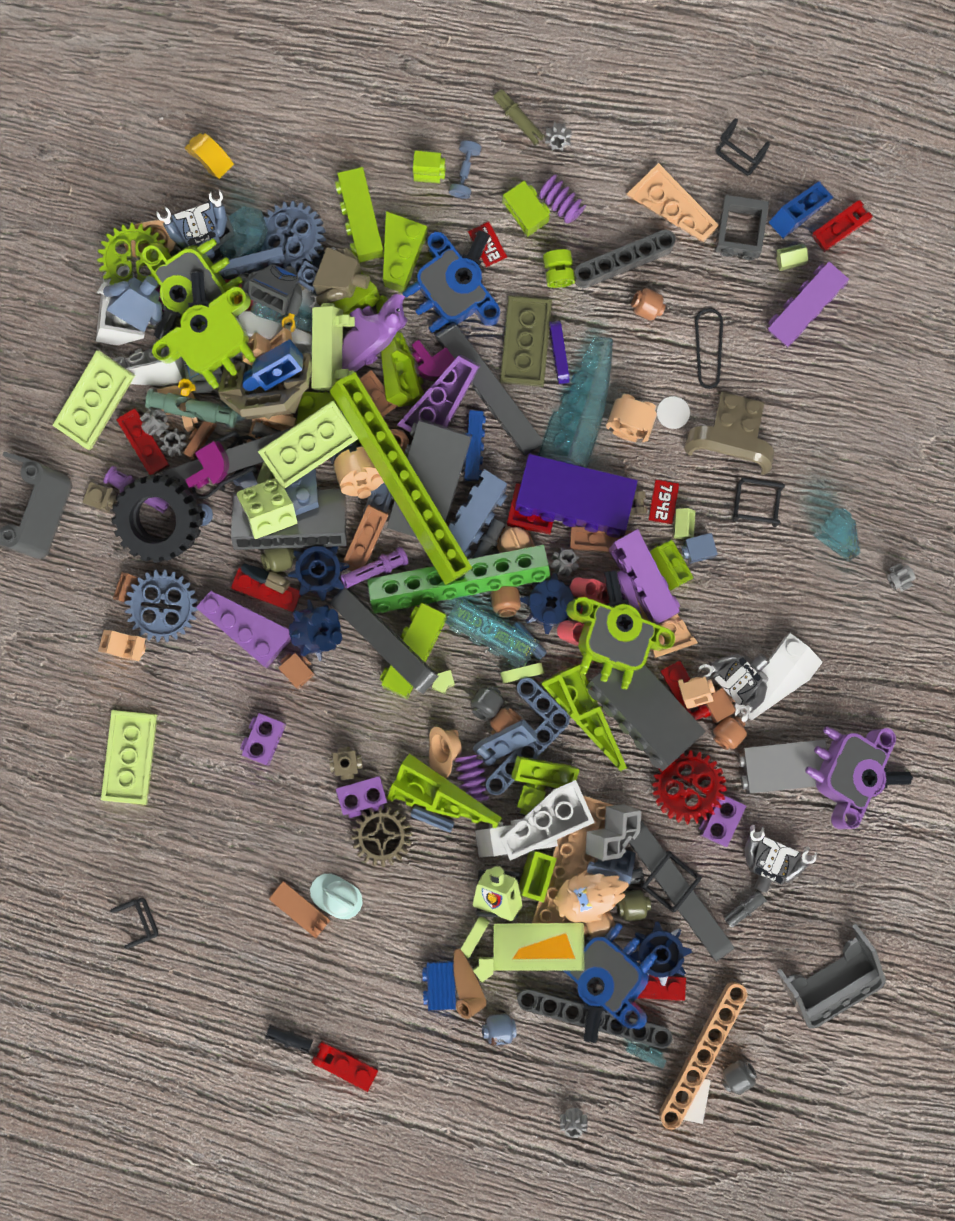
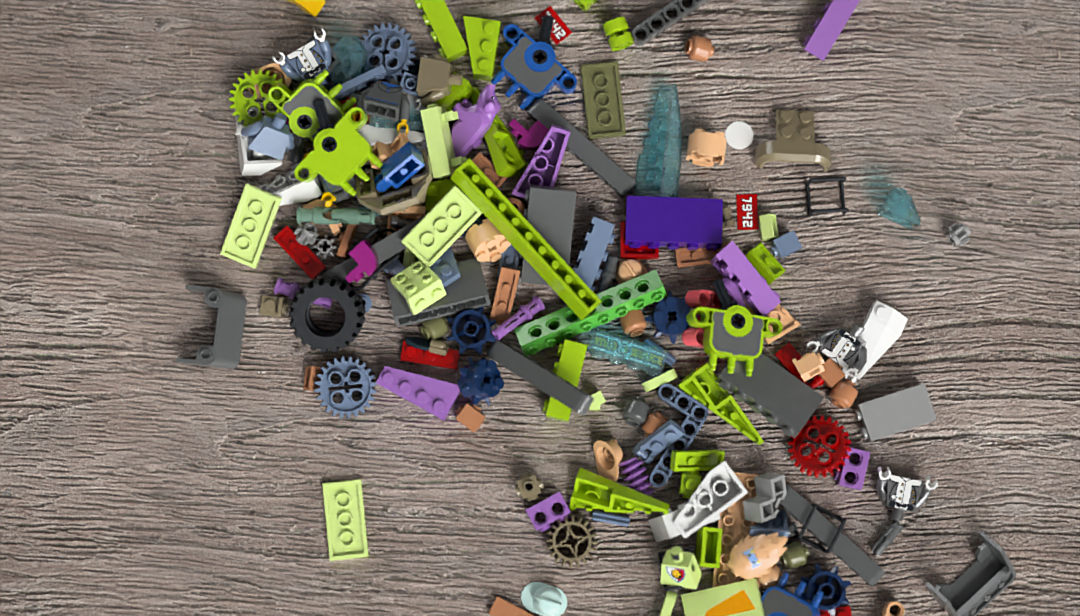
camera: 10 degrees left, 0 degrees up
light nougat brick [98,630,146,661] -> none
medium lavender brick [240,713,286,766] -> none
blue piece [465,410,486,482] -> none
dark purple beam [549,320,570,384] -> none
light grey gear [551,547,579,577] -> none
black piece [695,308,723,389] -> none
medium lavender piece [805,726,913,830] -> none

